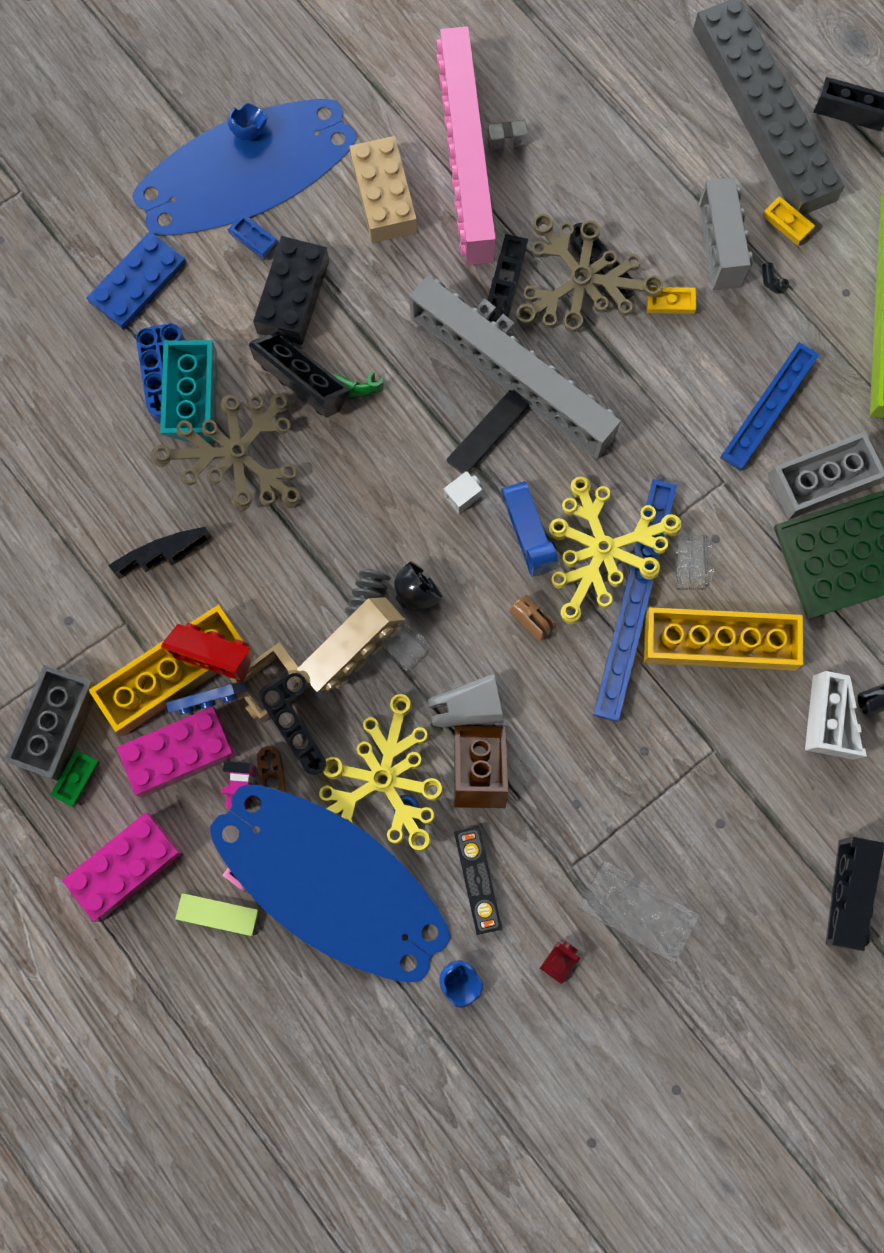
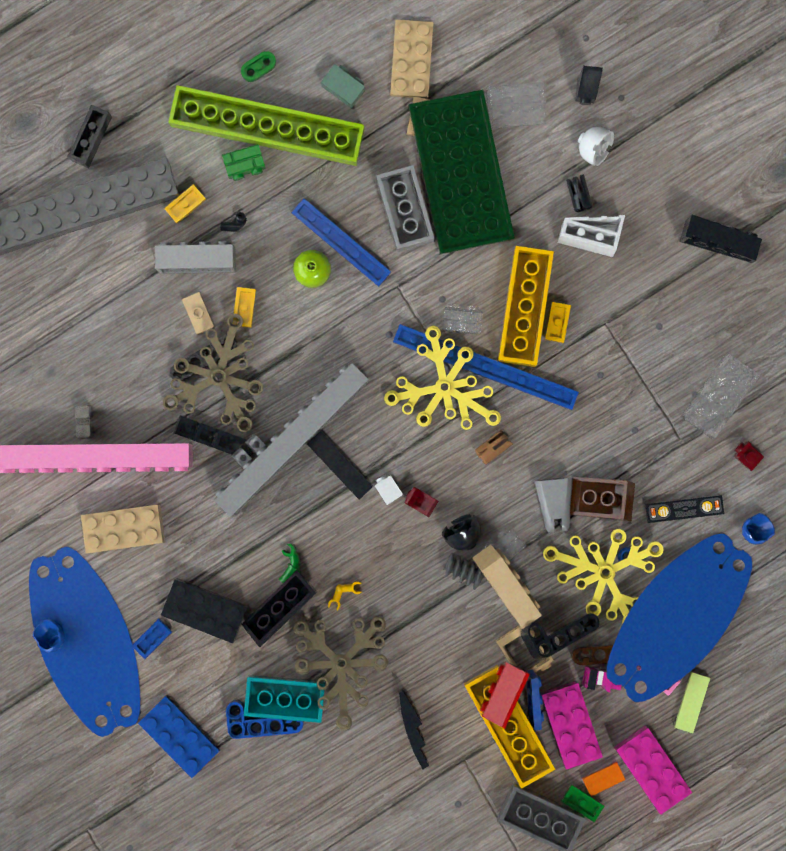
camera: 90 degrees left, 10 degrees up
blue beam [501,481,558,577] -> none
none -> tan plate [182,292,215,335]
none -> green brick [222,144,266,181]
none -> lime cylinder [293,250,331,288]
none -> yellow arm [328,581,362,610]
none -> dark red bracket [404,487,439,517]
none -> yellow plate [545,302,571,343]
none -> orange tile [582,762,625,796]

